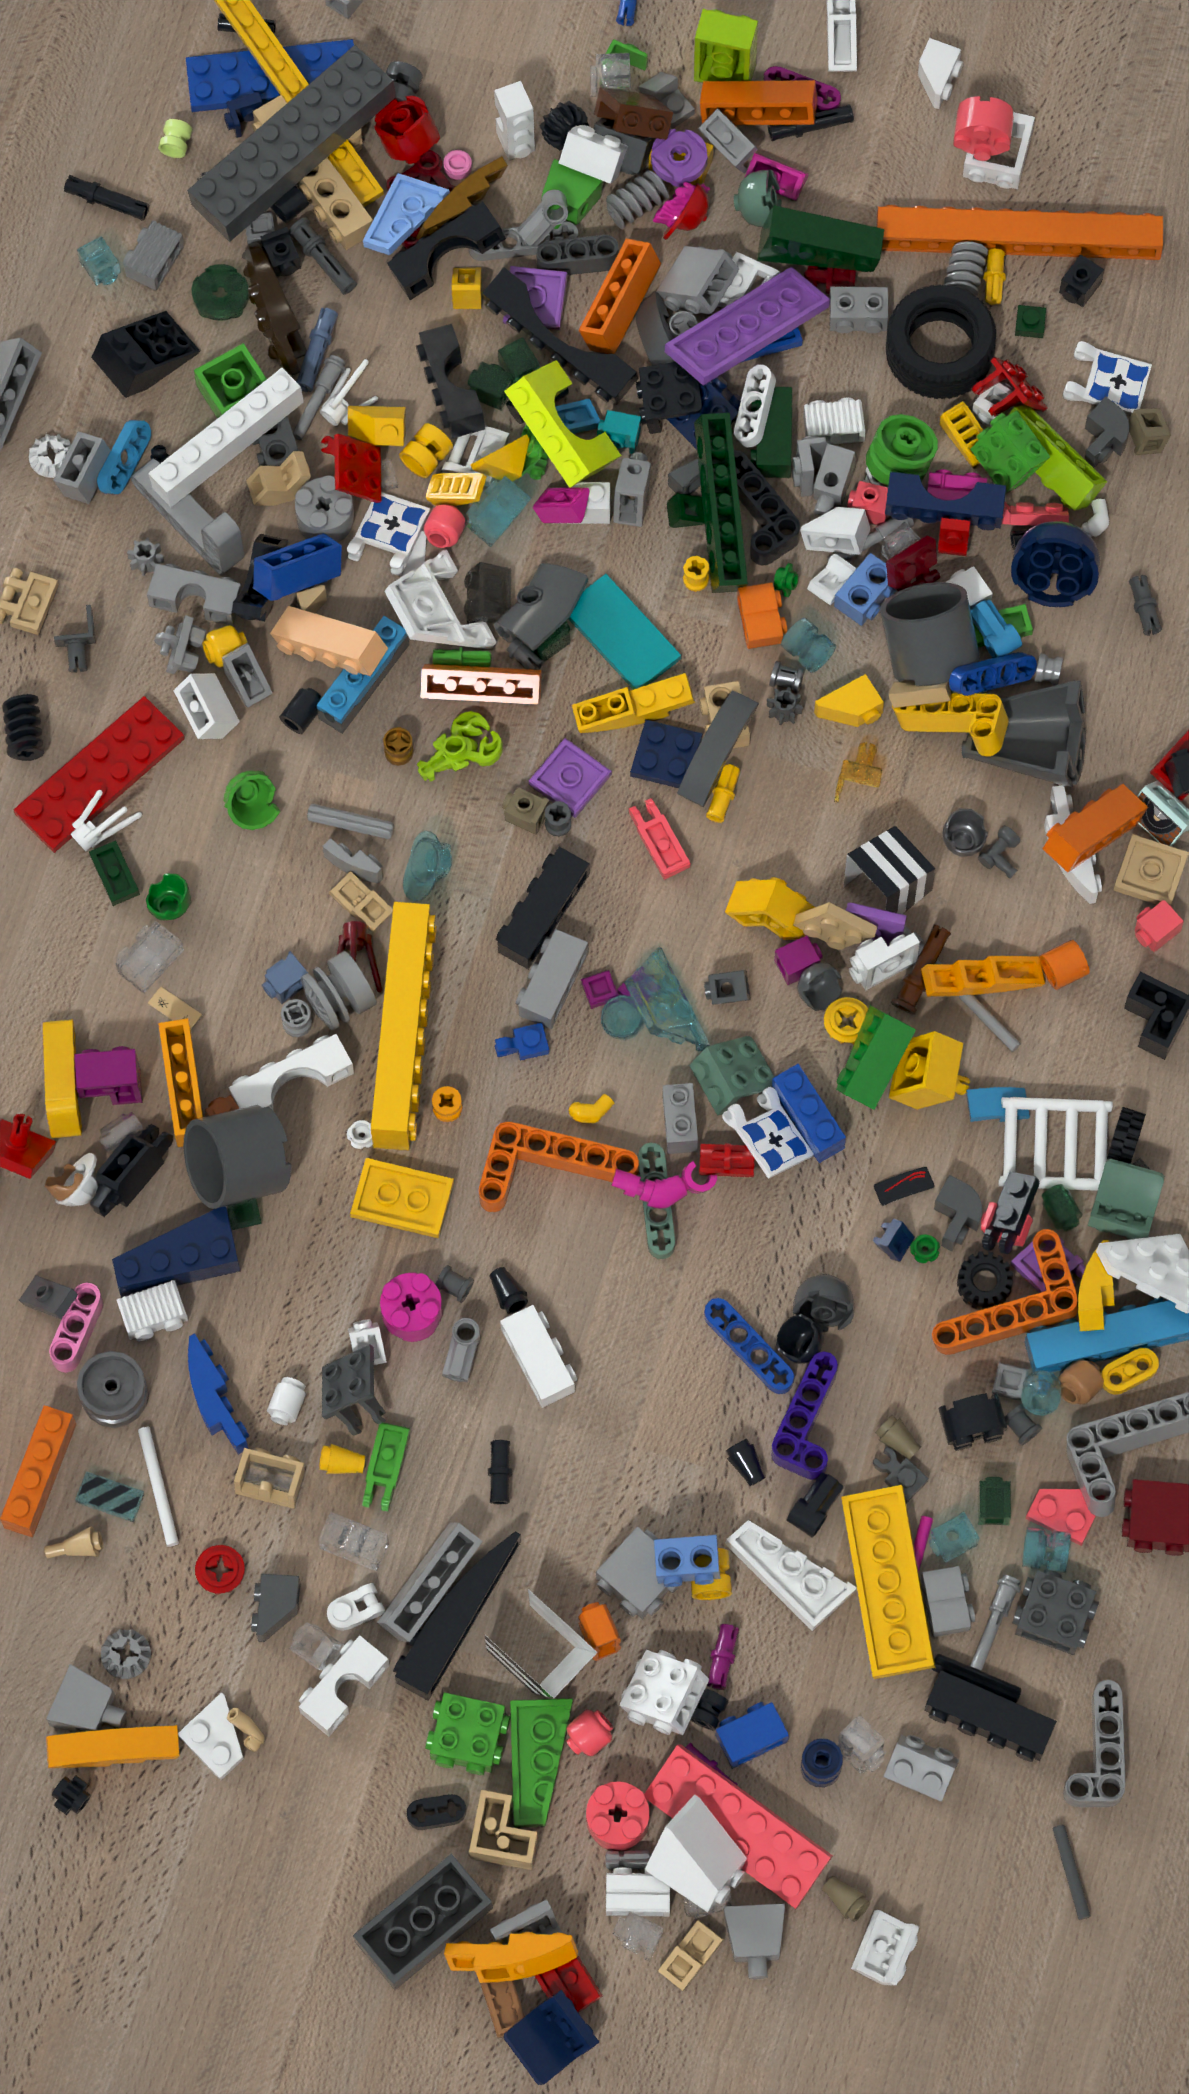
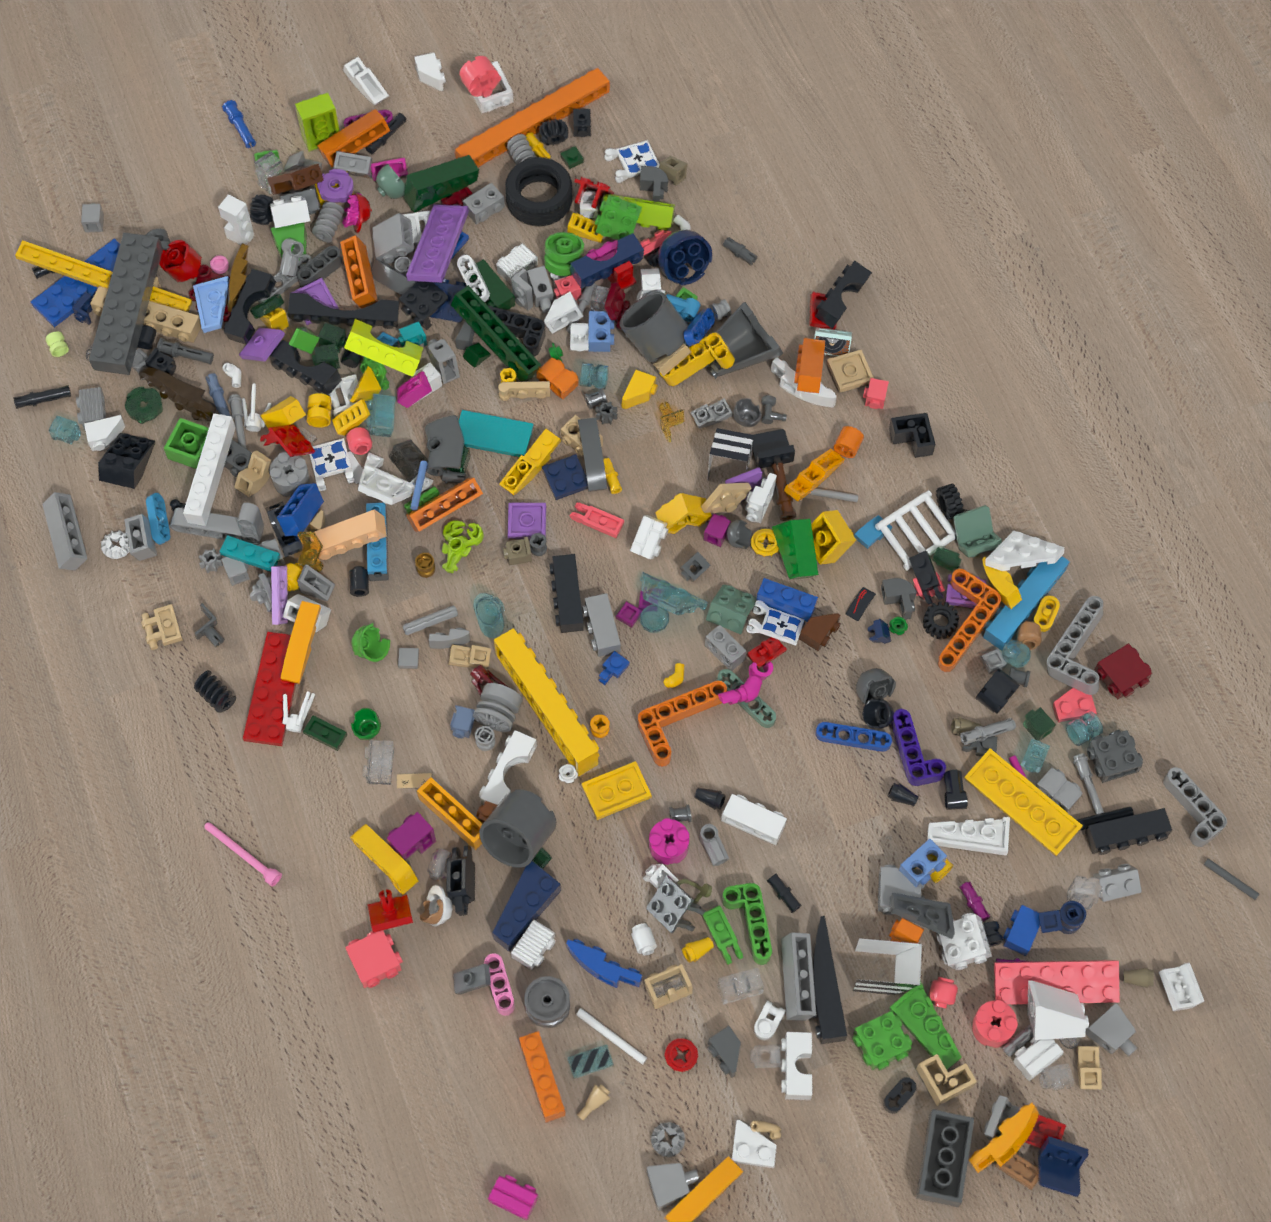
camera: 40 degrees left, 5 degrees down
none -> white slope [84,415,125,451]
none -> teal plate [219,535,281,572]
none -> white arm [222,363,242,388]
none -> medium lavender plate [239,328,285,361]
none -> clear green beam [250,294,284,319]
none -> lavender tile [271,565,288,625]
none -> light orange slope [281,601,321,684]
none -> bright green slope [289,327,320,354]
none -> clear yellow bracket [297,532,324,572]
none -> light grey tile [398,648,419,669]
none -> medium blue bar [410,461,428,510]
none -> tan plate [498,381,550,401]
none -> black gear [539,119,569,146]
none -> white brick [630,515,668,559]
none -> white slope [640,269,661,297]
none -> olive piece [676,879,712,904]
none -> light grey slope [691,398,733,428]
none -> bright green beam [722,883,772,965]
none -> black bracket [752,429,795,469]
none -> reddish brown slope [799,613,841,651]
none -> dark grey wing [890,892,955,939]
none -> light grey pin [960,718,1016,745]
none -> dark blue tile [1038,910,1063,933]

